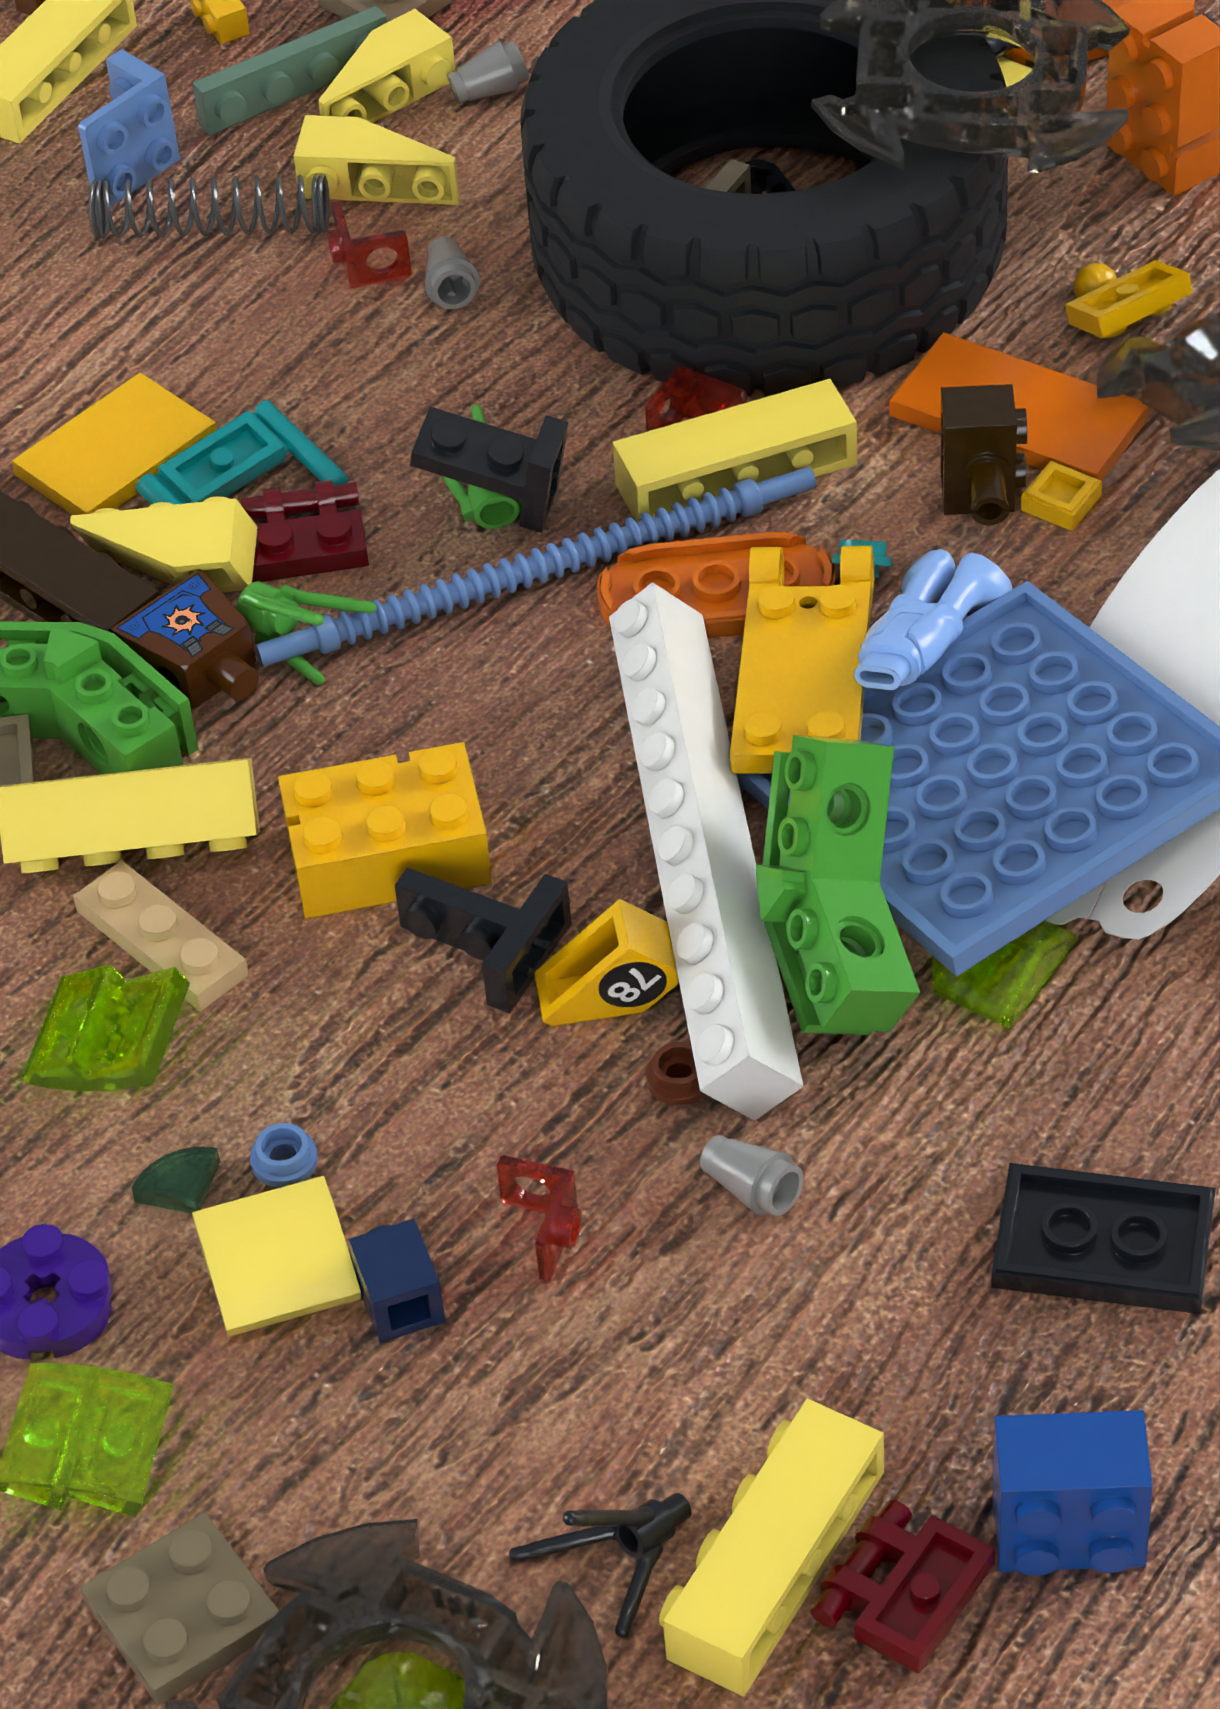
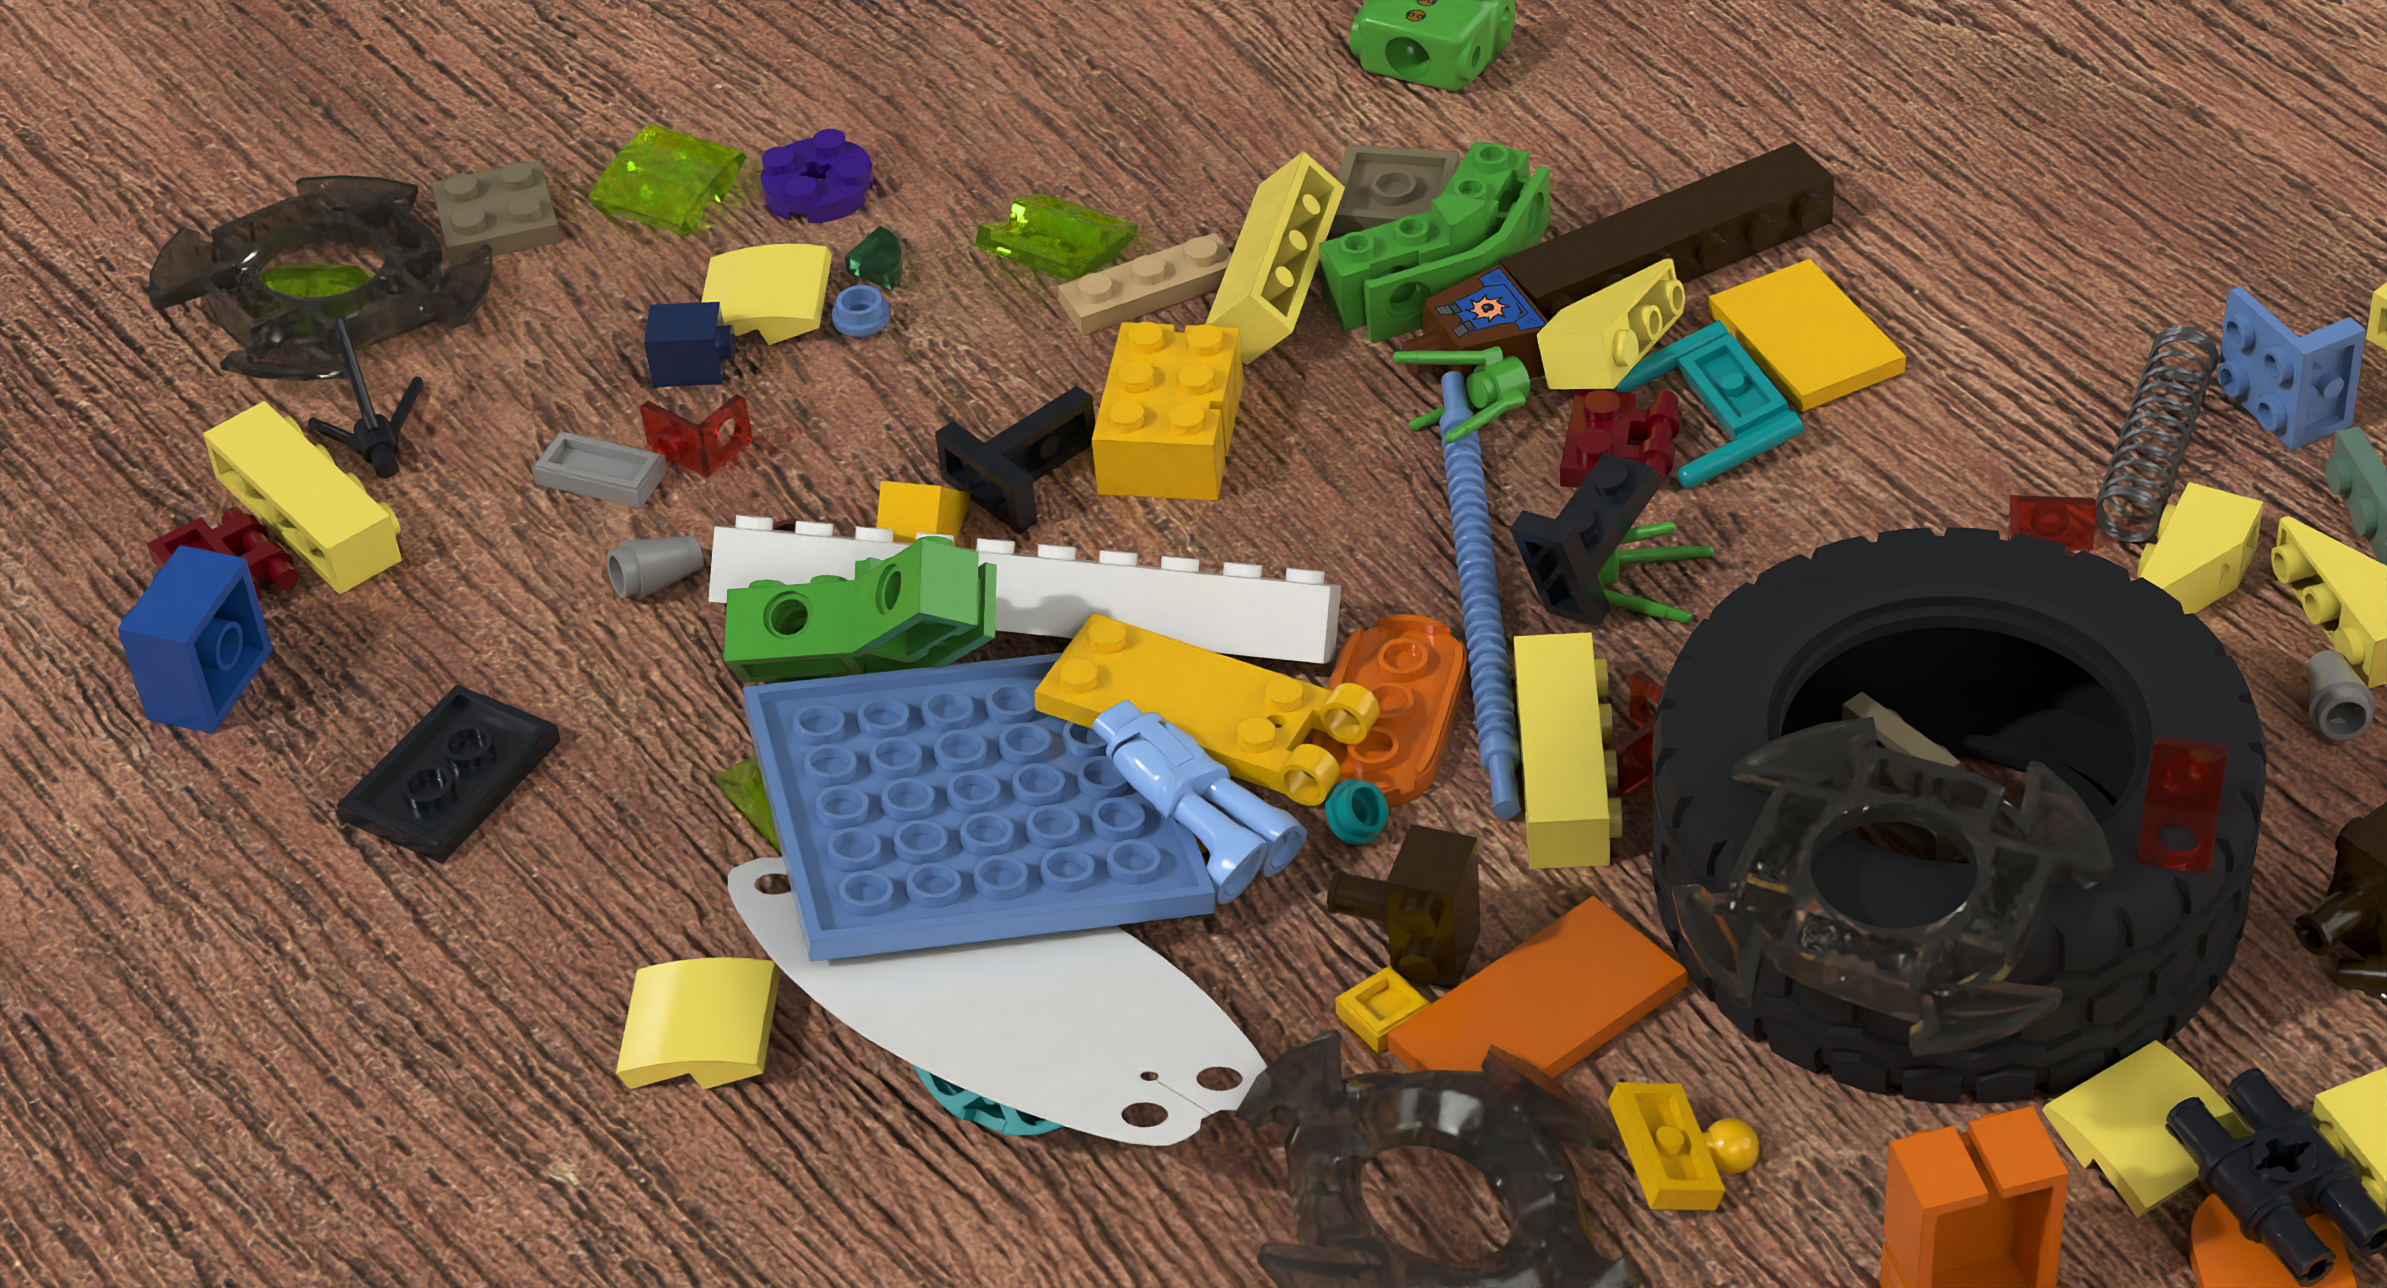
camera: 110 degrees right, 5 degrees down
none -> light grey tile [532,431,668,509]

